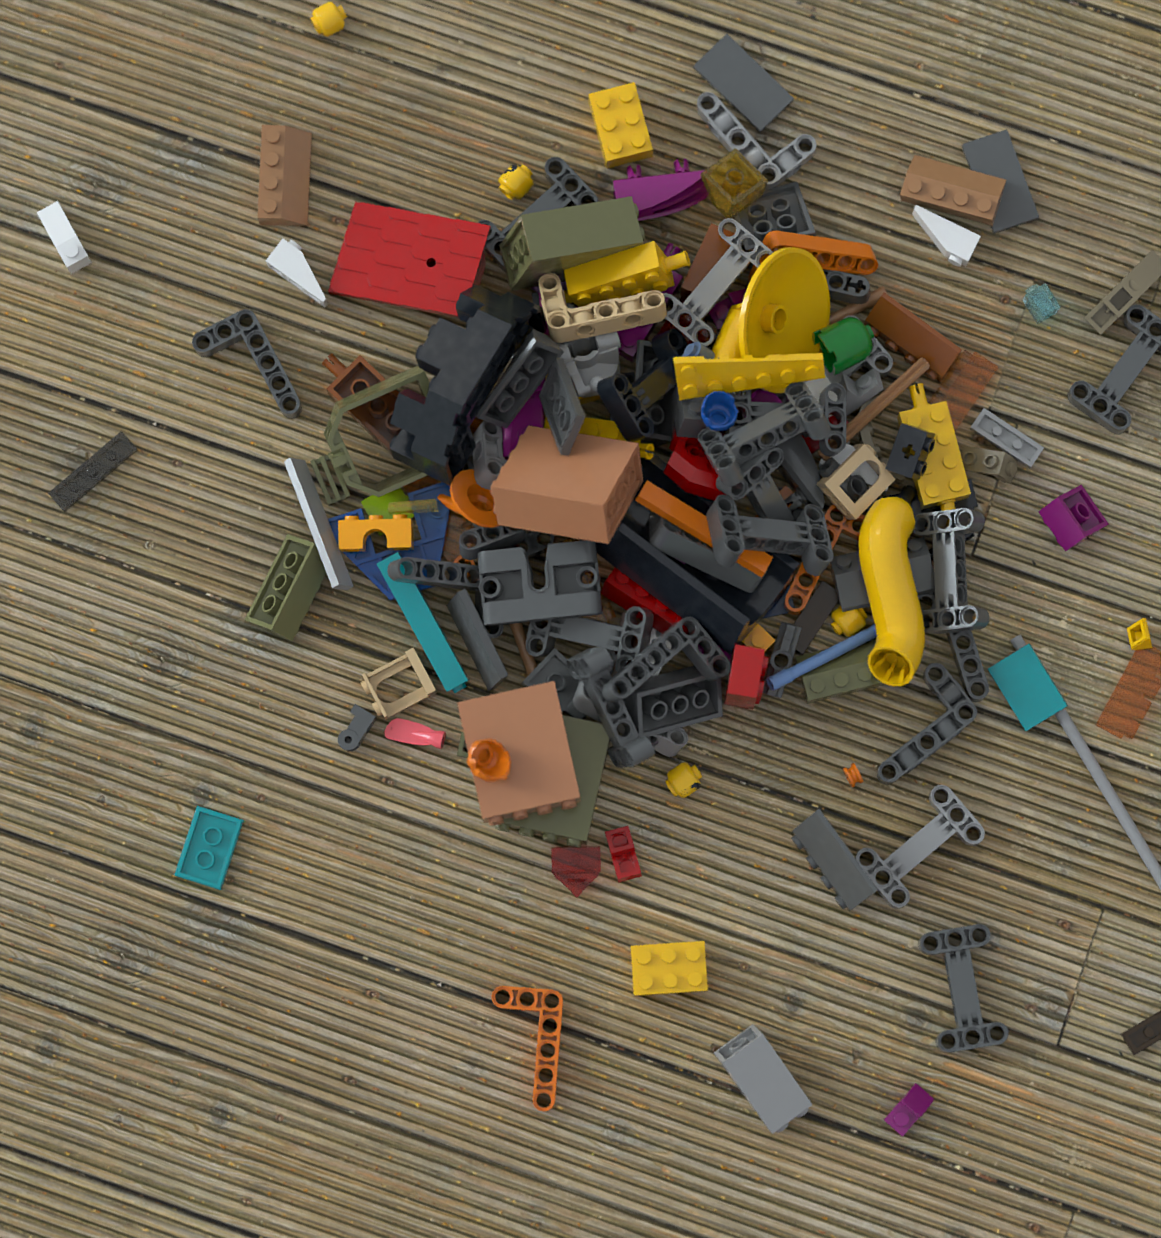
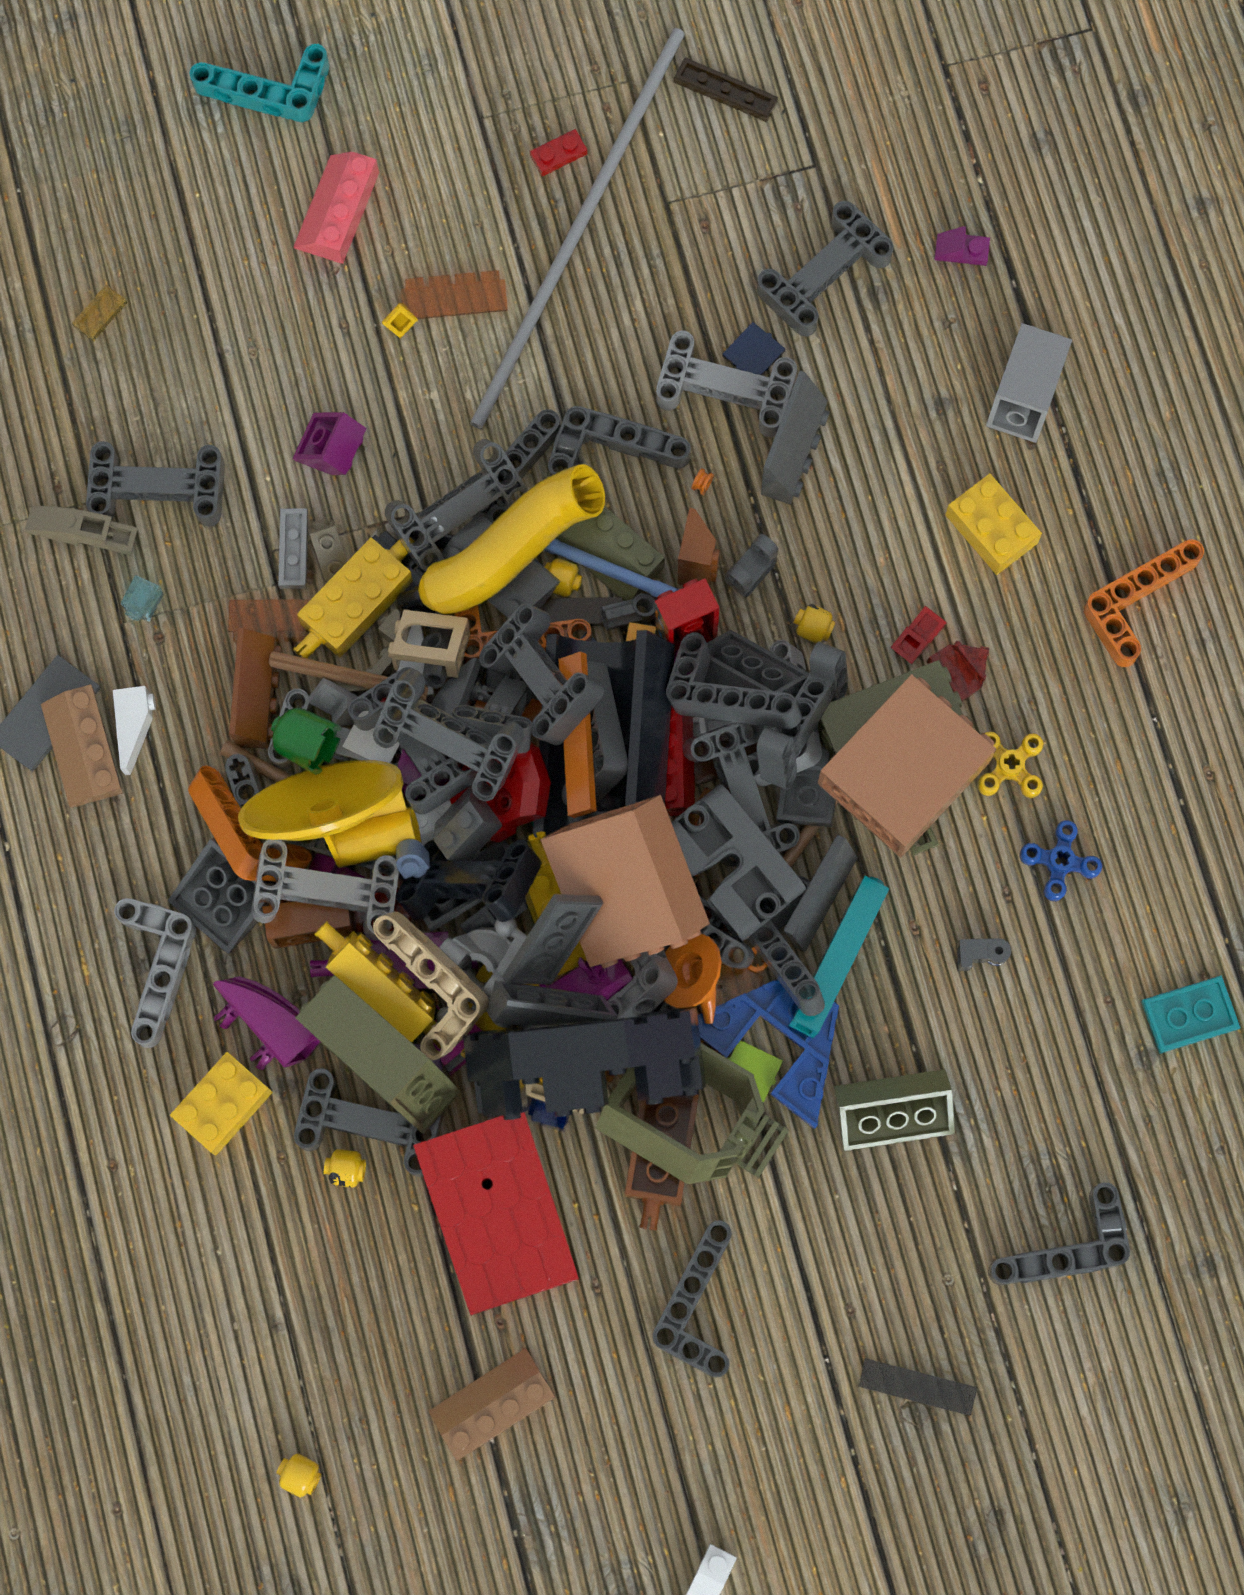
camera: 125 degrees left, 5 degrees down
white slope [266,238,328,307] -> none
light grey tile [284,457,354,590] -> none
light orange arch [338,514,414,552] -> none
tan panel [360,647,437,720] -> none
coral piece [385,718,446,749] -> none
clear yellow tile [388,499,439,515] -> none
orange hair [467,739,511,782] -> none
yellow wing [673,353,825,400] -> none
dark grey tile [693,34,794,133] -> none
clear yellow slope [701,148,768,219] -> none
blue hair [701,391,738,431] -> none
black brick [885,423,935,480] -> none
teal tile [988,643,1068,731] -> none
none -> dark orange slope [677,507,720,587]
none -> dark blue piece [722,322,785,376]
none -> dark grey piece [724,534,778,598]
none -> yellow gear [977,731,1044,798]
none -> dark grey beam [988,1182,1130,1285]
none -> blue gear [1019,820,1102,901]

